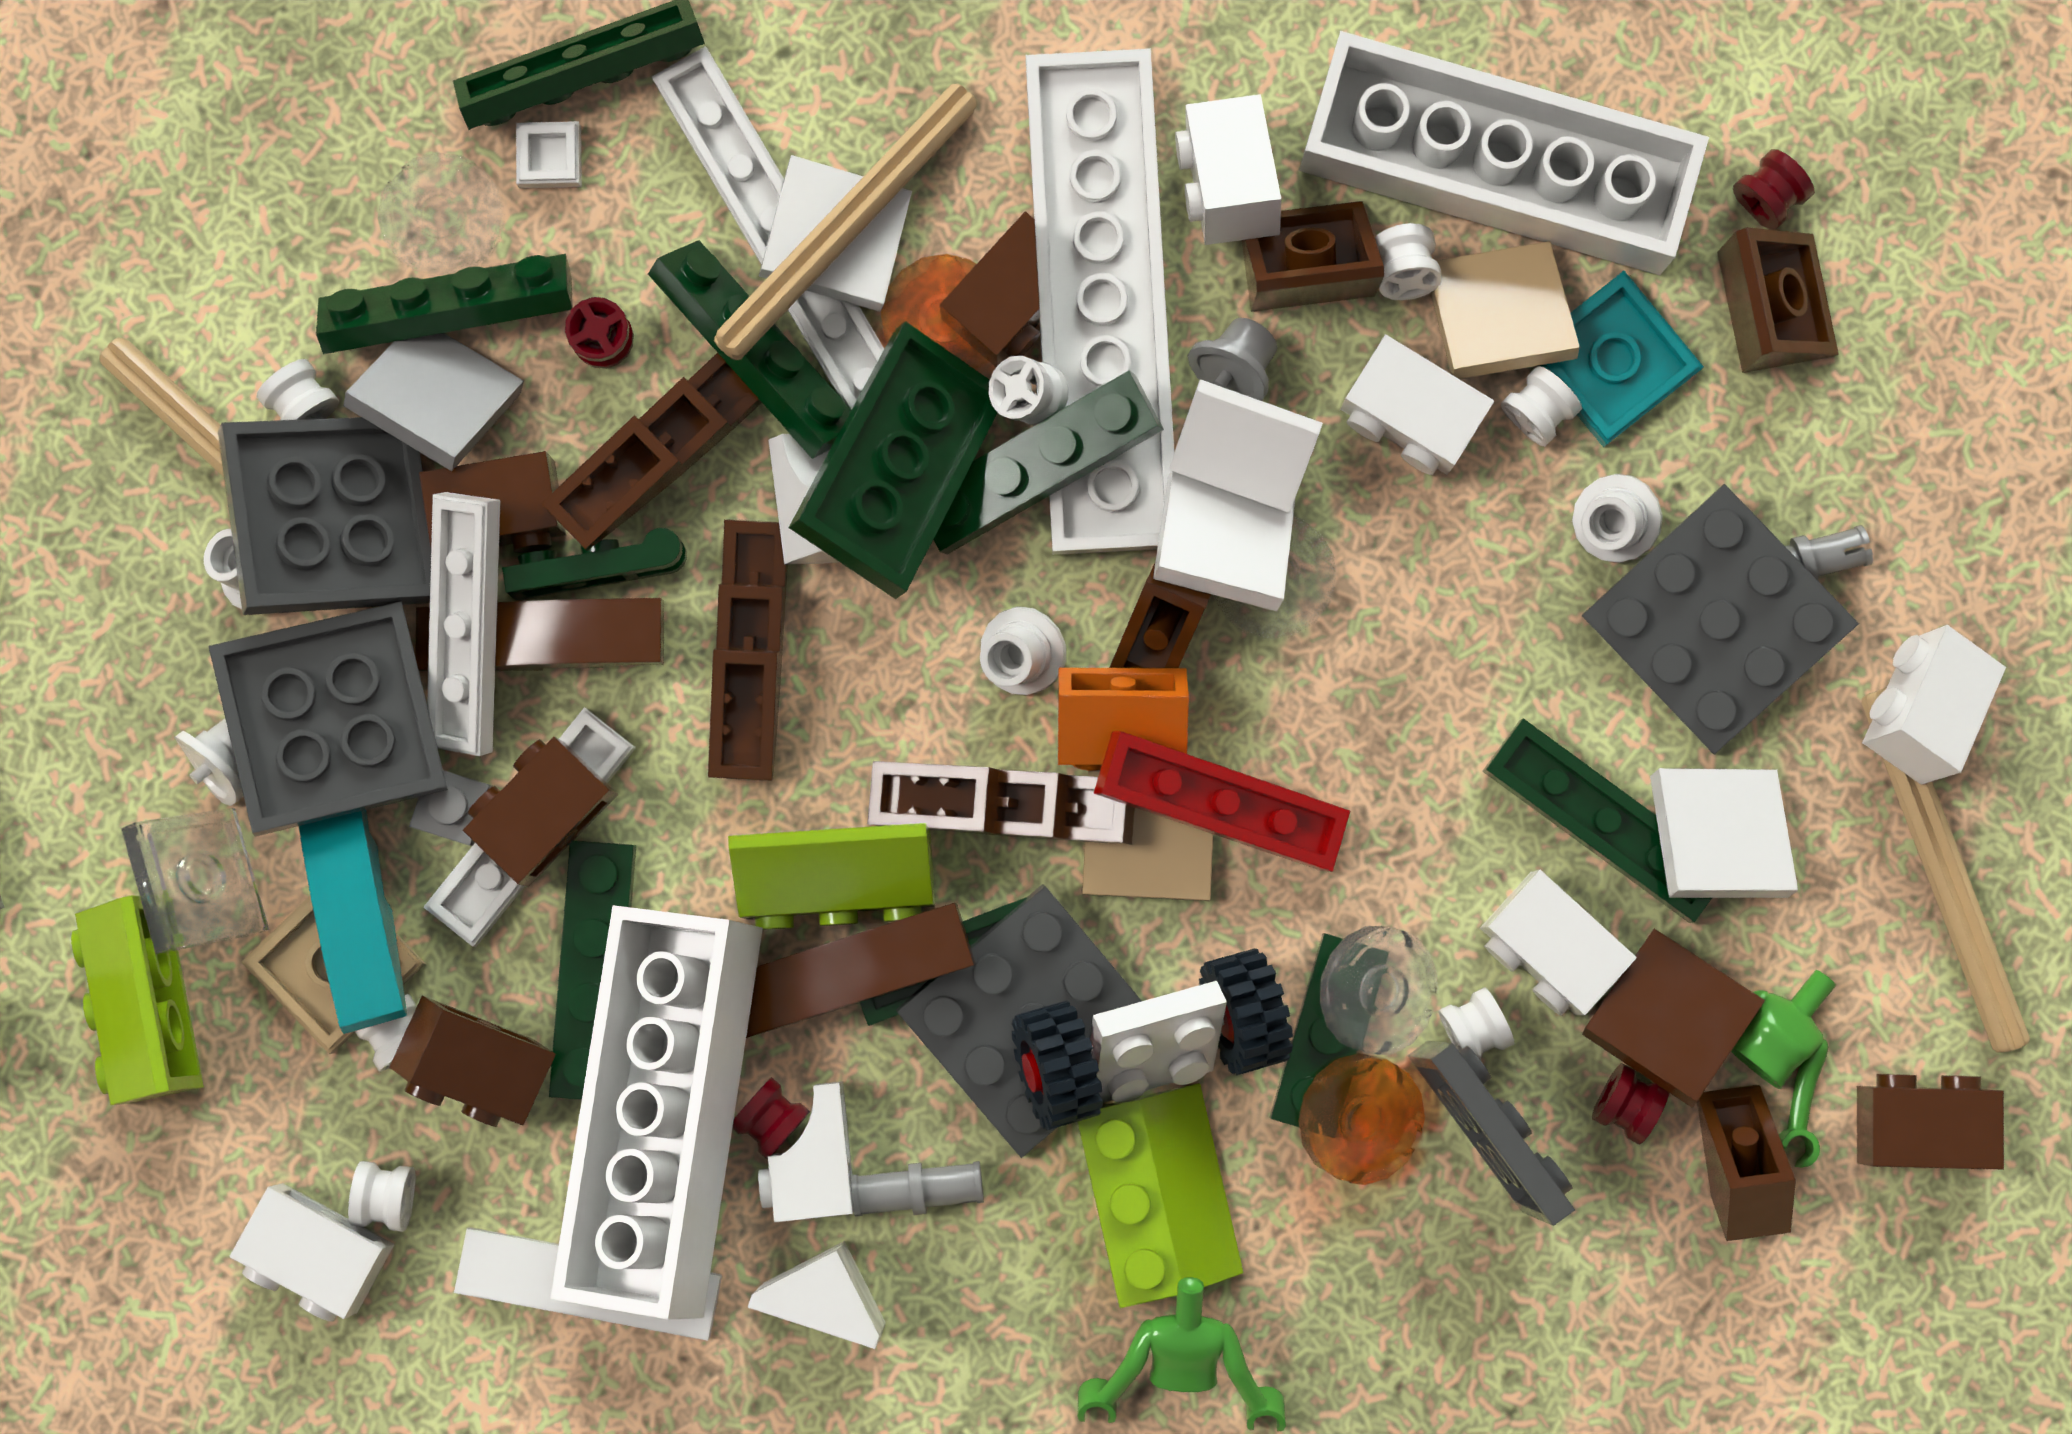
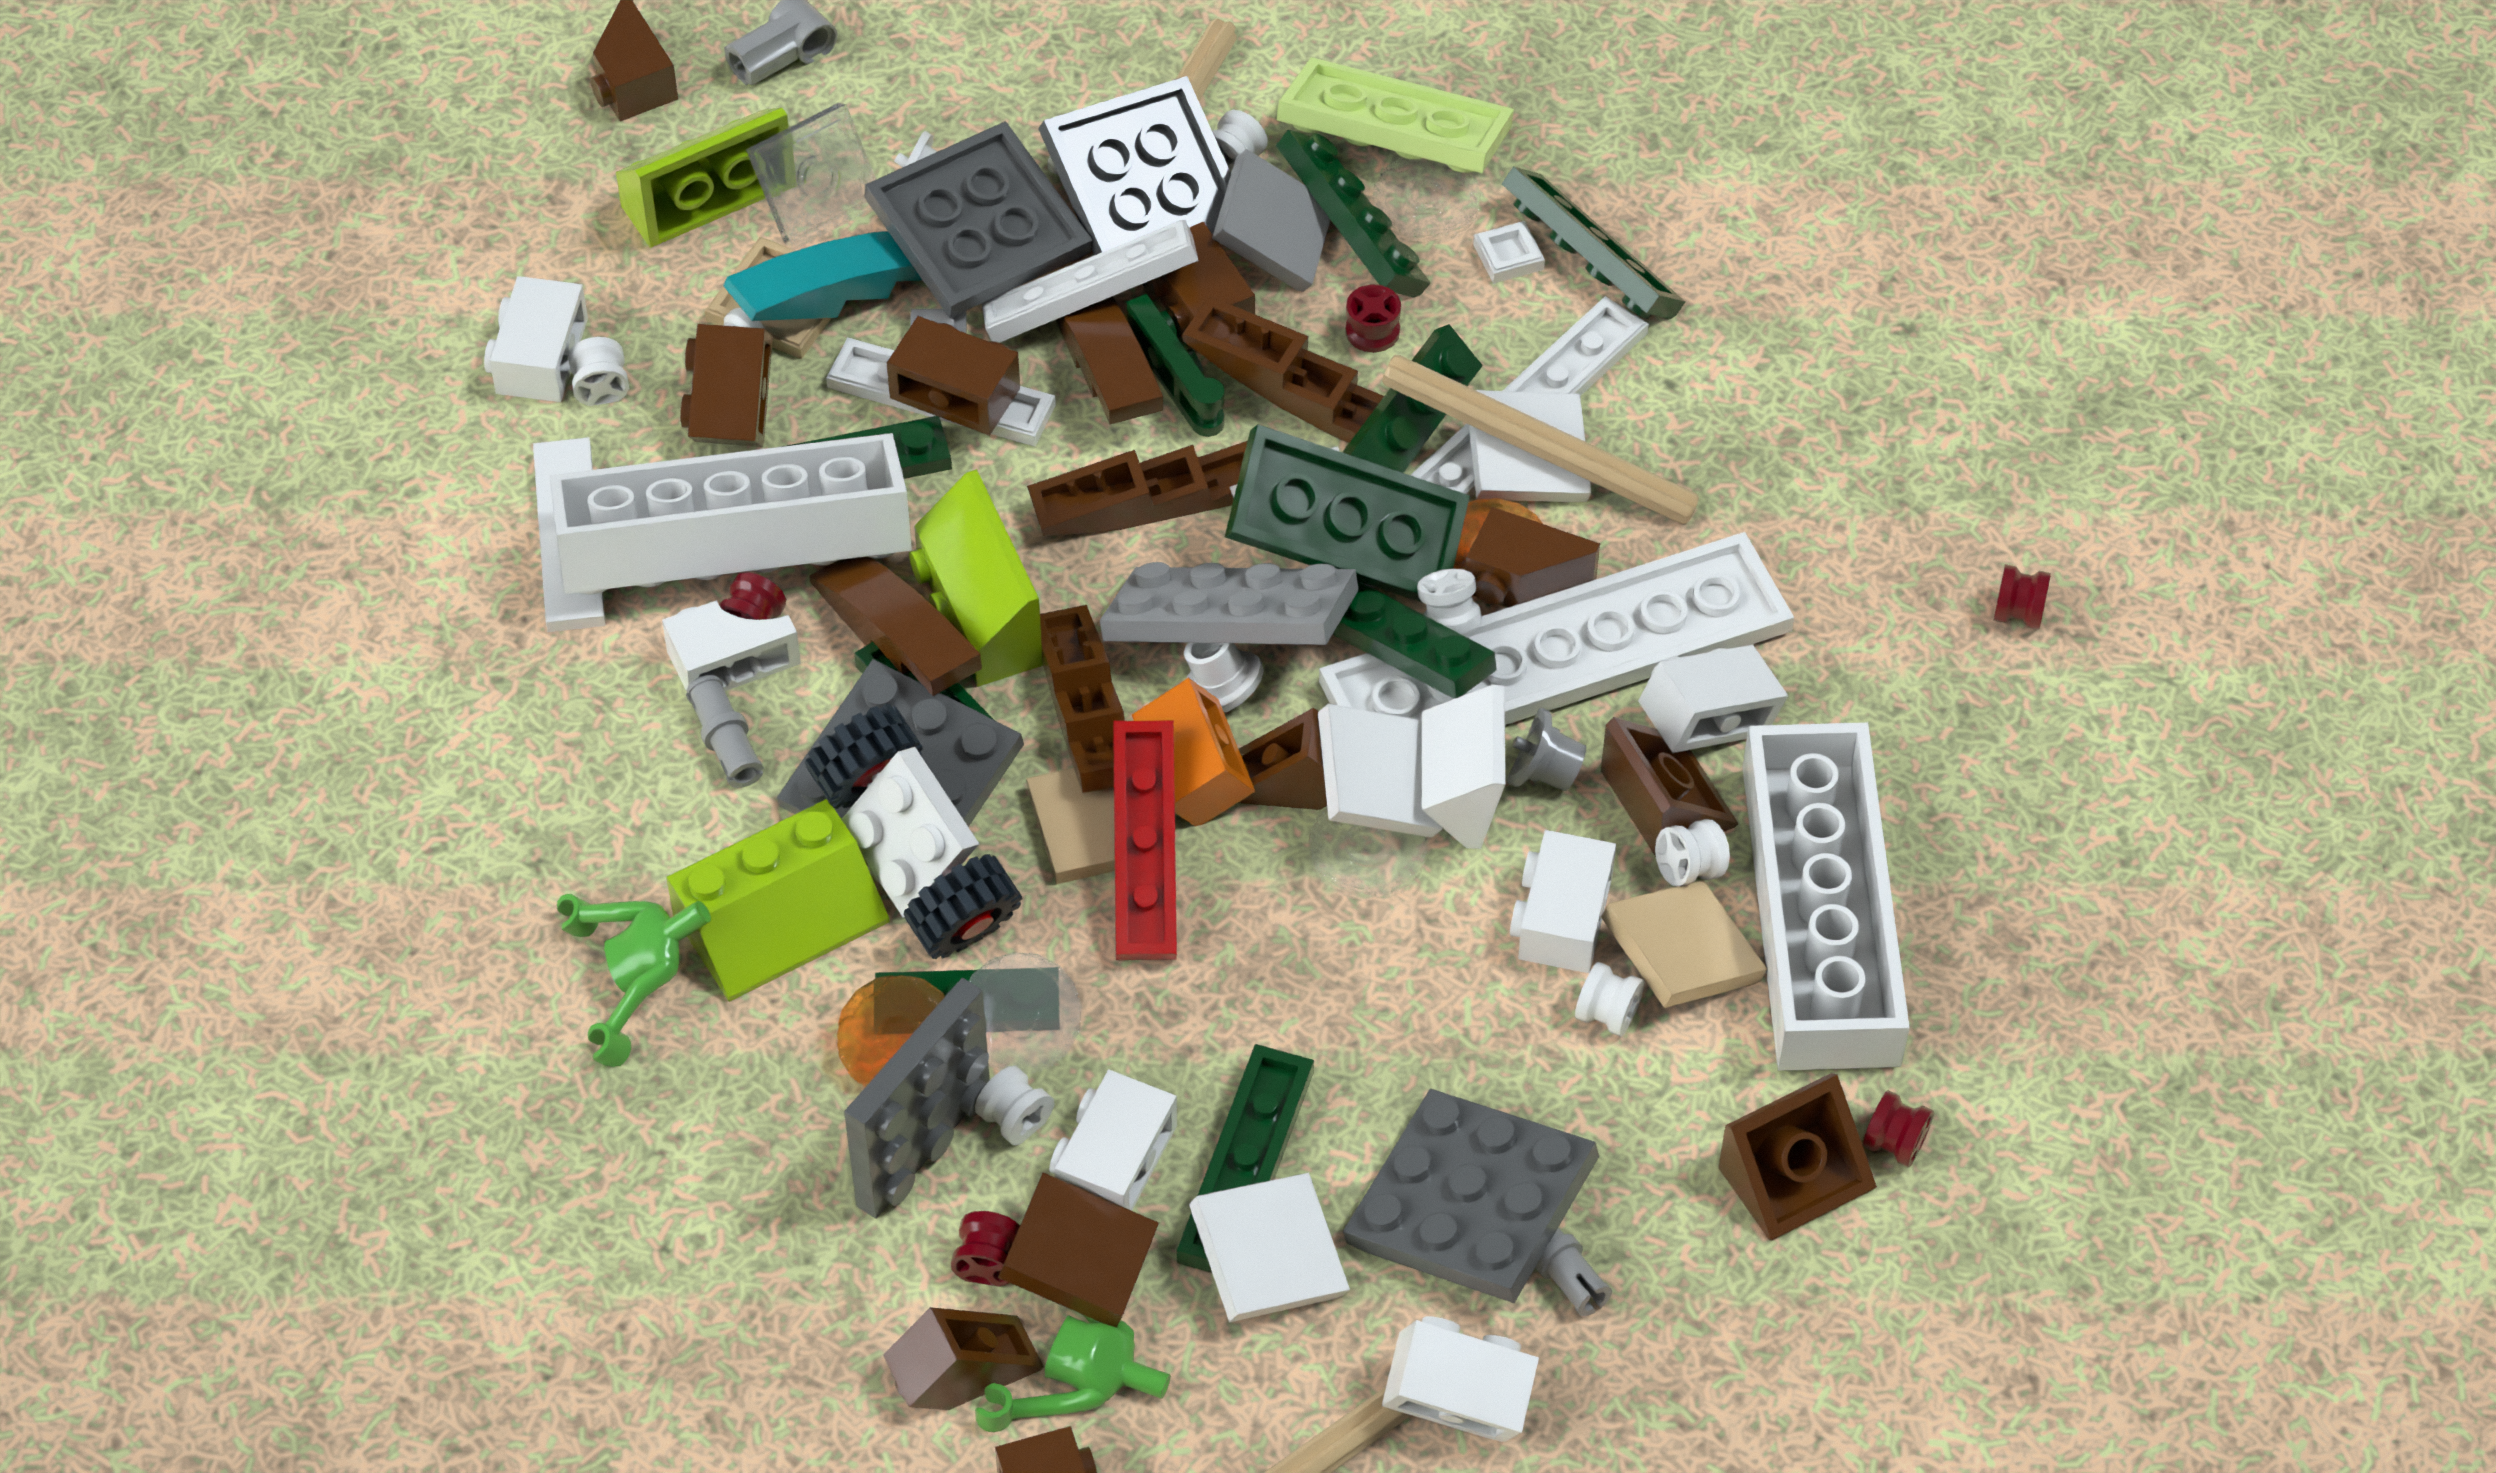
camera: 70 degrees right, 30 degrees down
white slope [748,1241,886,1349] -> none
teal tile [1538,271,1704,448] -> none
white piece [1572,474,1663,563] -> none
none -> light grey plate [1100,562,1358,645]
none -> yellowish green plate [1276,57,1514,173]

